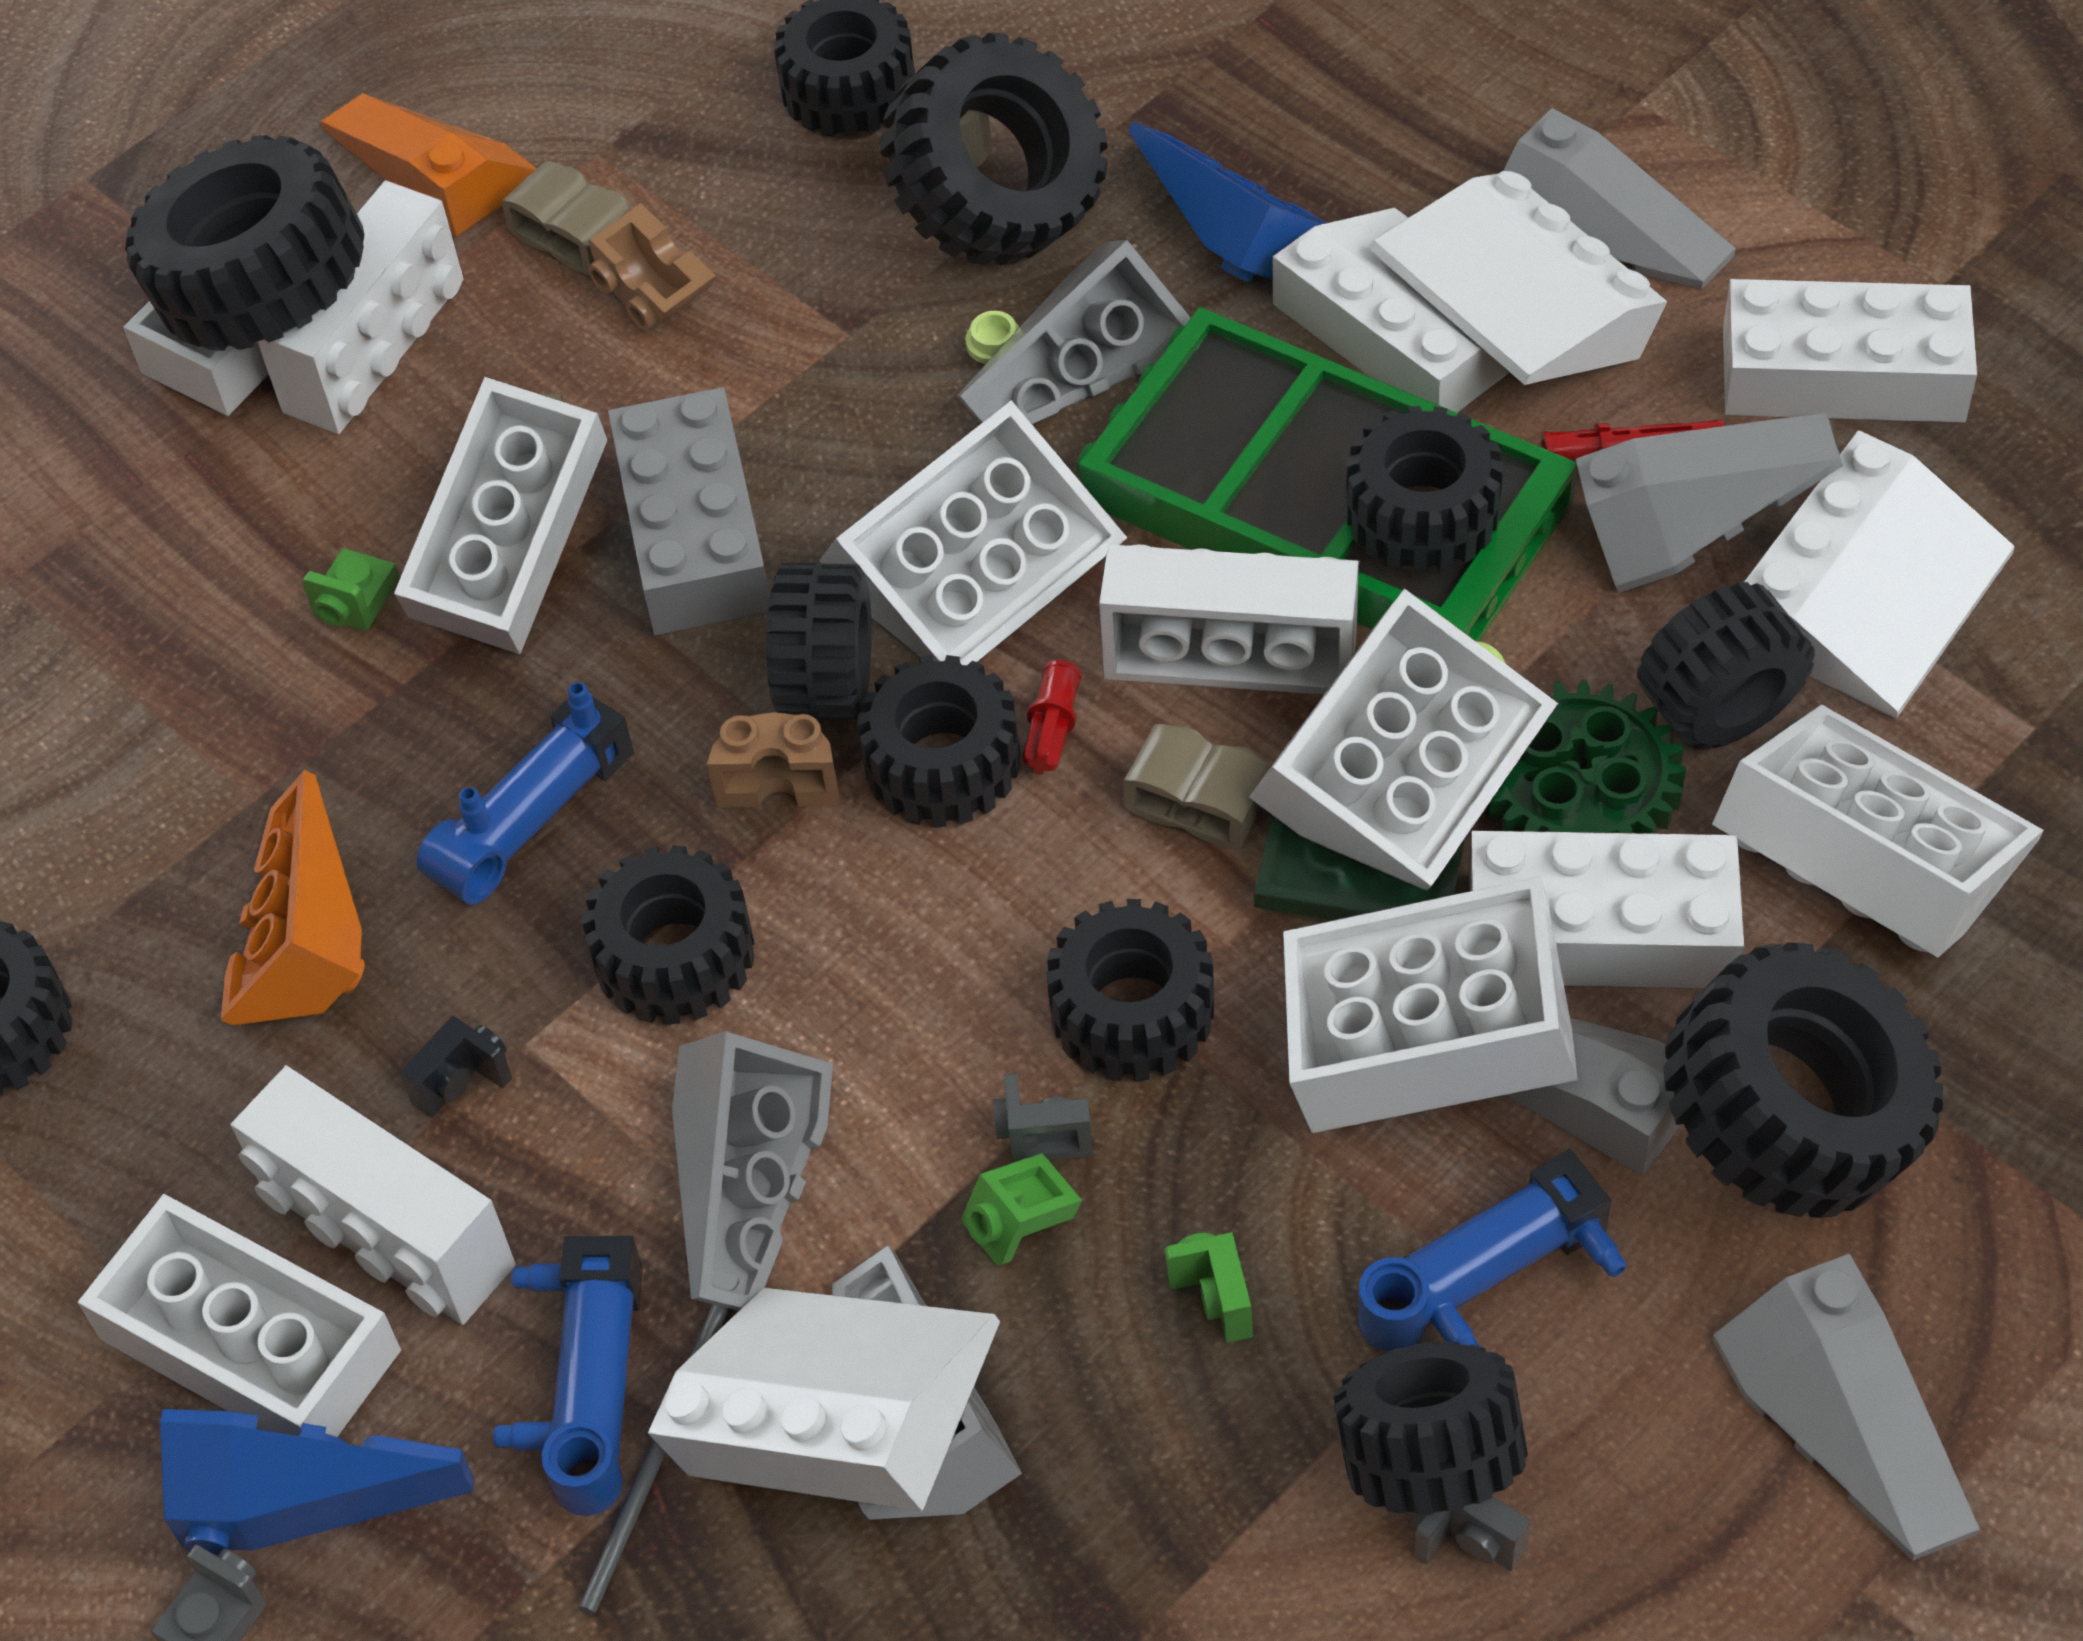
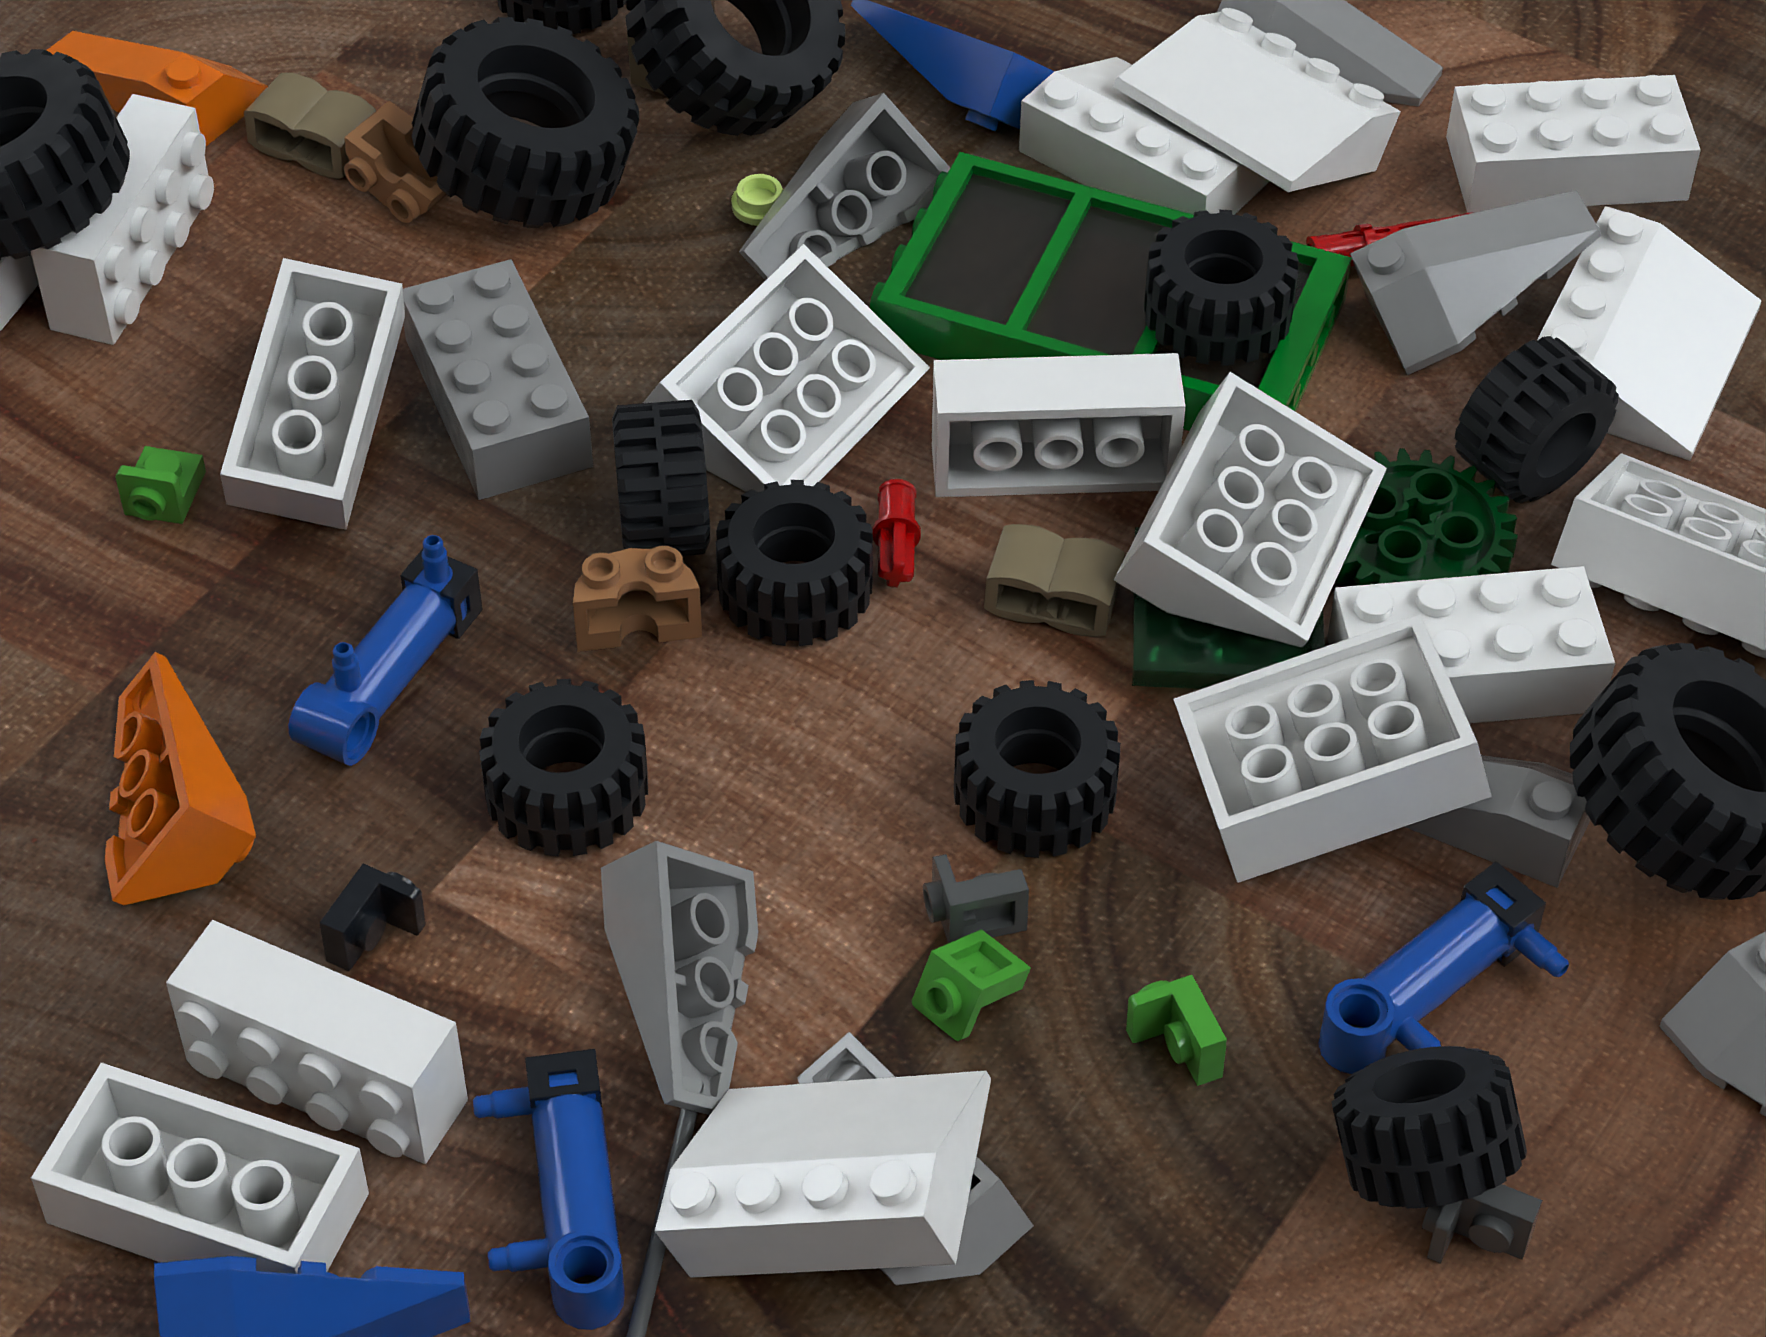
camera: 15 degrees left, 5 degrees down
none -> black tyre [412,17,639,228]

